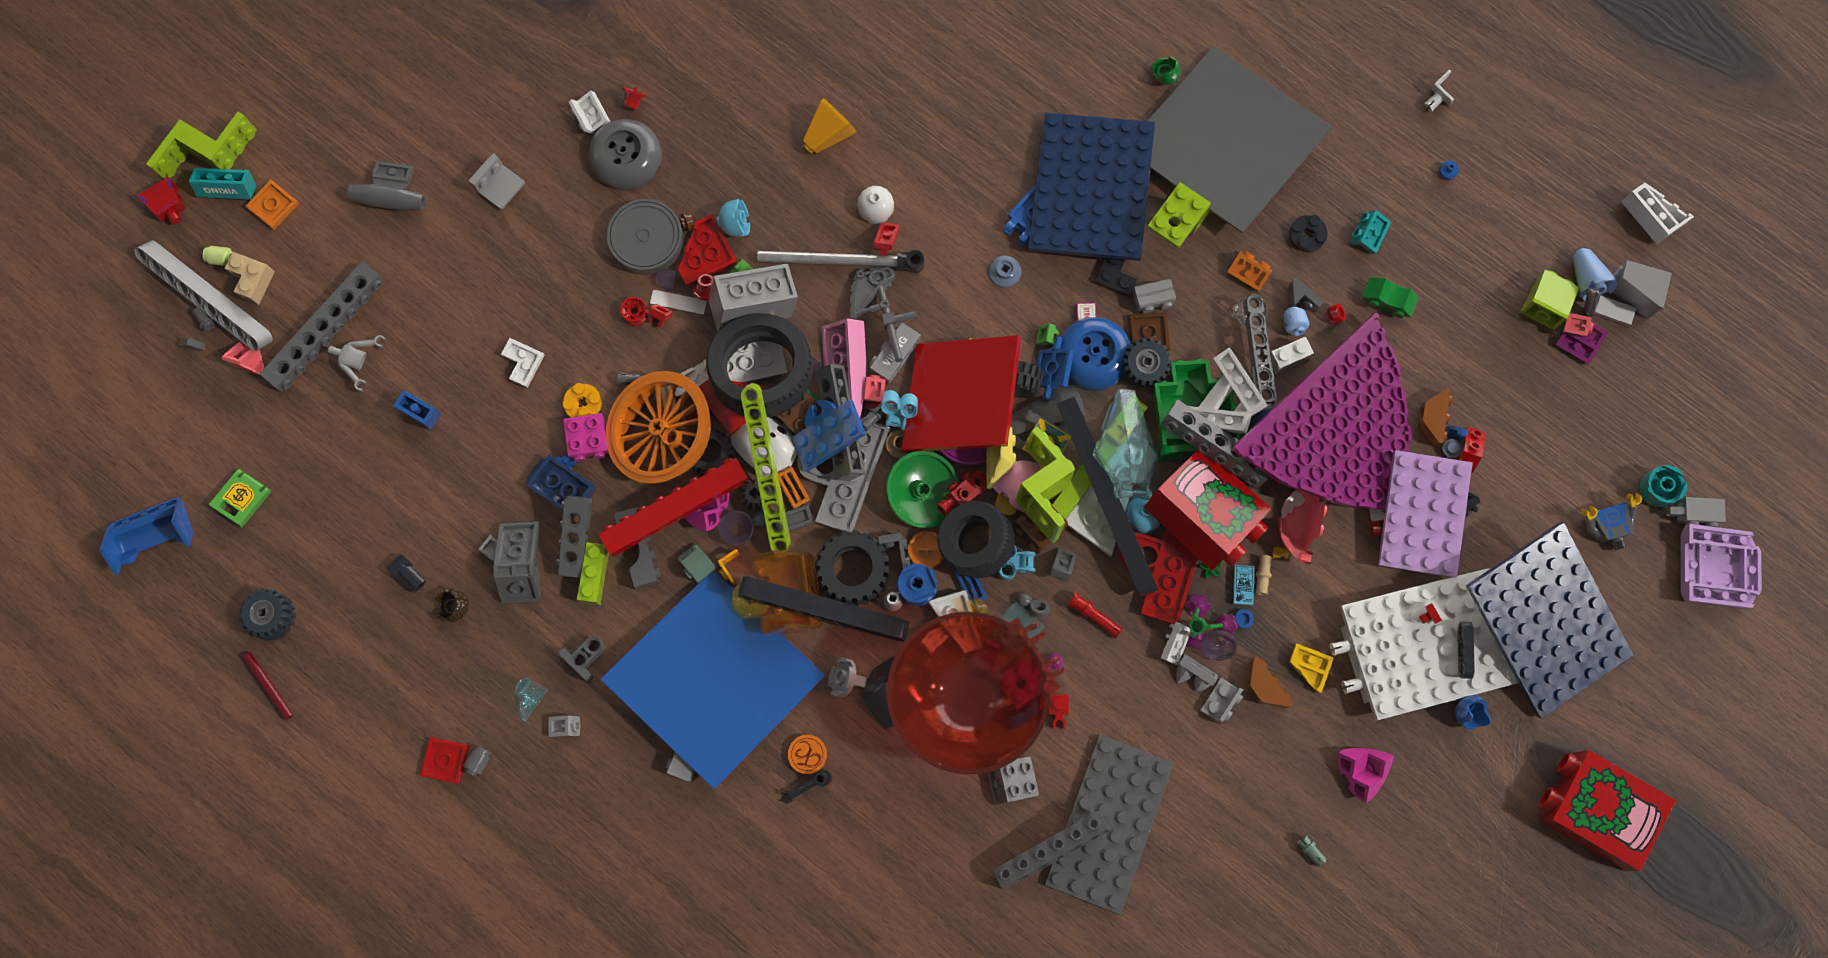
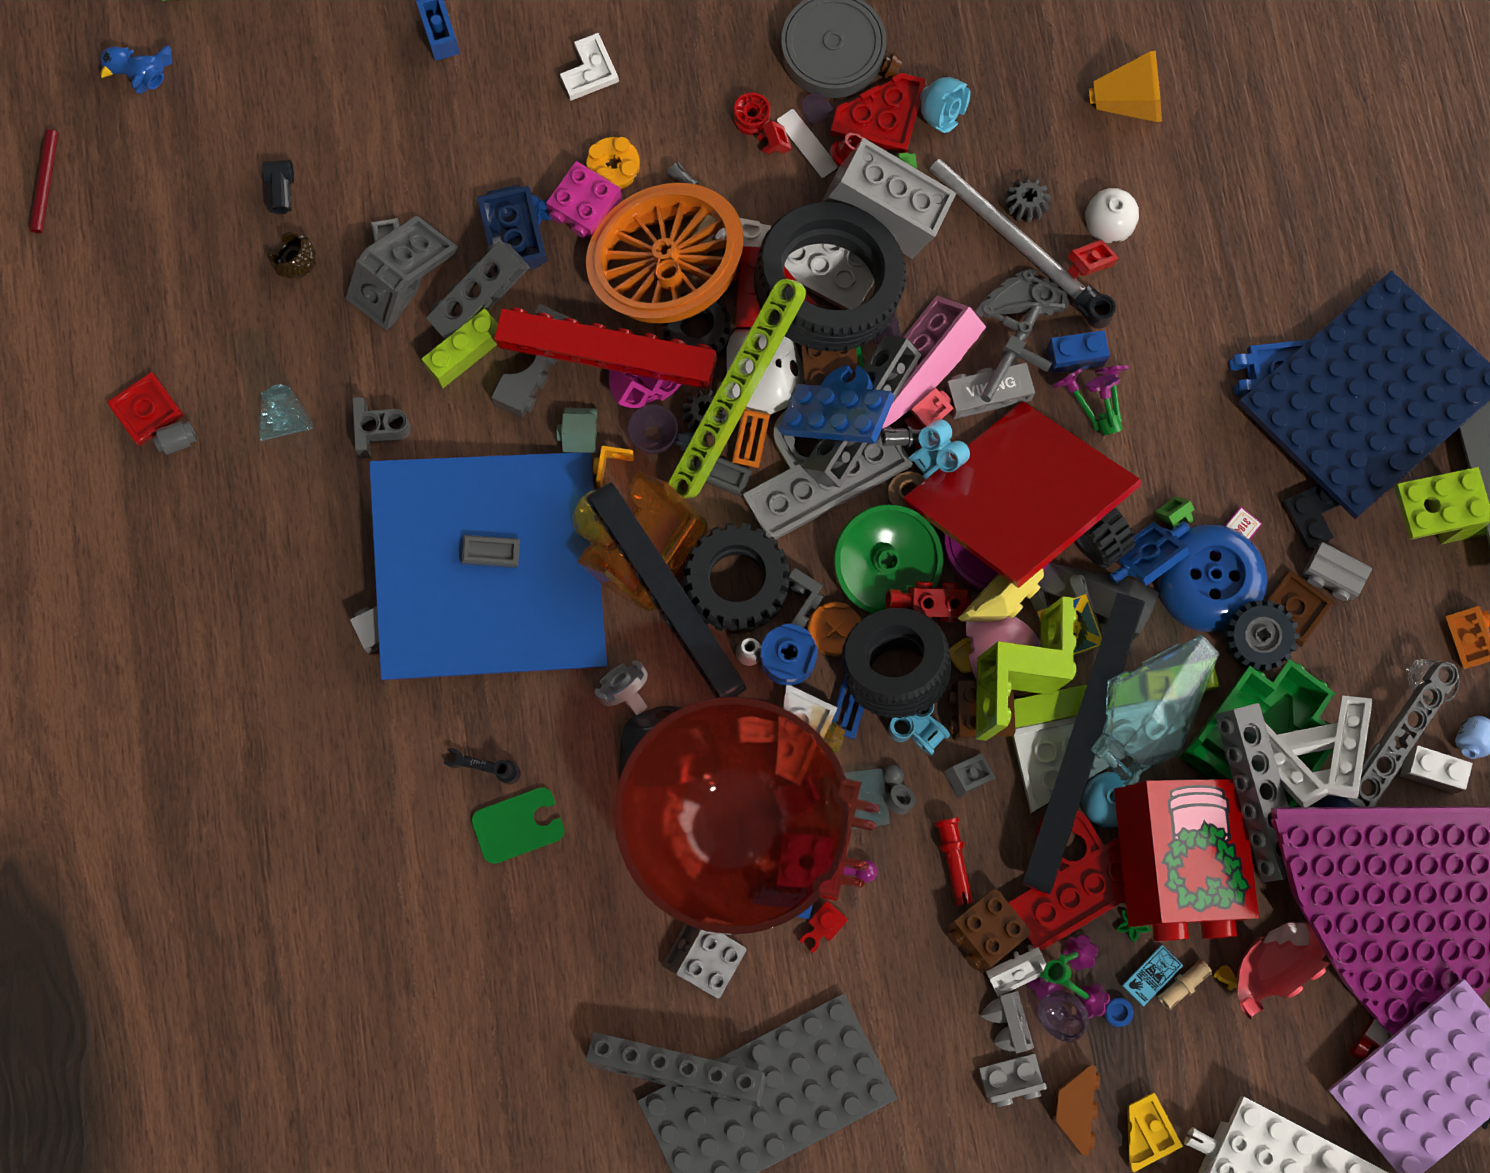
camera: 40 degrees right, 0 degrees up
black wheel [239,589,296,641] -> none
light grey bracket [549,716,581,737] -> none
orange tile [788,735,827,774] -> none
sand blue piece [988,256,1022,287] -> none
none -> blue animal [100,45,173,95]
none -> dark grey tile [462,535,520,568]
none -> green piece [472,787,565,864]
none -> reddish brown bracket [945,889,1030,973]
none -> dark grey gear [1005,176,1051,224]
none -> blue brick [1047,330,1110,374]
none -> plant [1052,365,1129,436]

